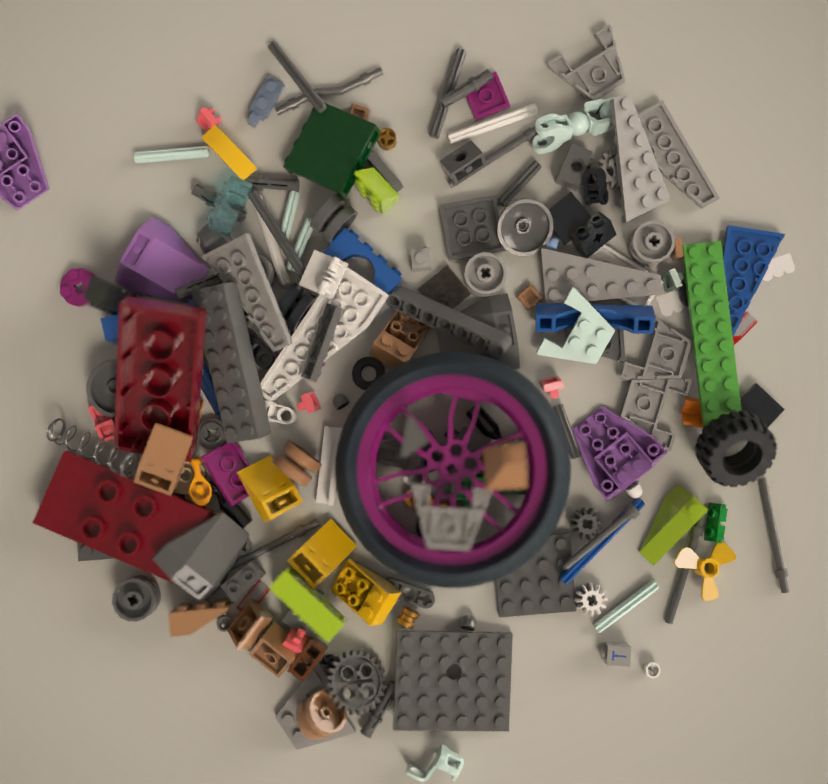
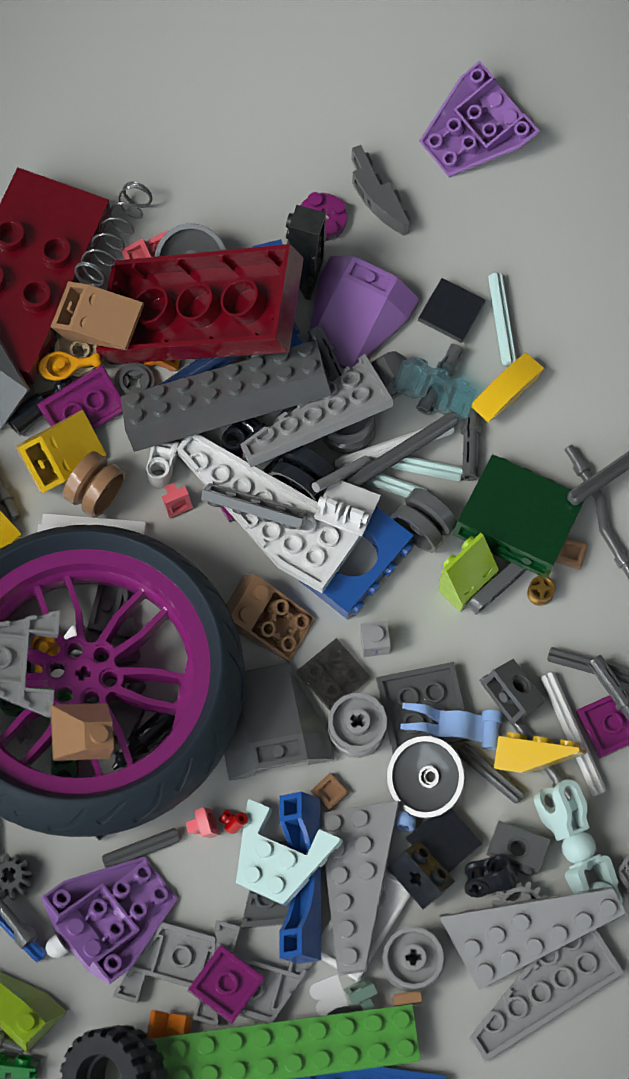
camera: 85 degrees right, 15 degrees down
coral tile [196,107,221,132] -> none
sand blue hinge [247,75,285,128] -> none
dark grey hinge [333,394,350,410] -> none
black tyre [352,357,386,390] -> none
dark grey beam [386,286,512,357] -> none
dark grey slope [401,416,430,458] -> none
none -> magenta tile [187,945,266,1024]
none -> red arm [219,810,248,834]
none -> light grey bar [312,455,370,492]
none -> dark grey slope [351,145,411,236]
none -> light blue flag [400,703,503,751]
none -> black tile [418,278,486,343]
none -> yellow slope [494,732,587,774]

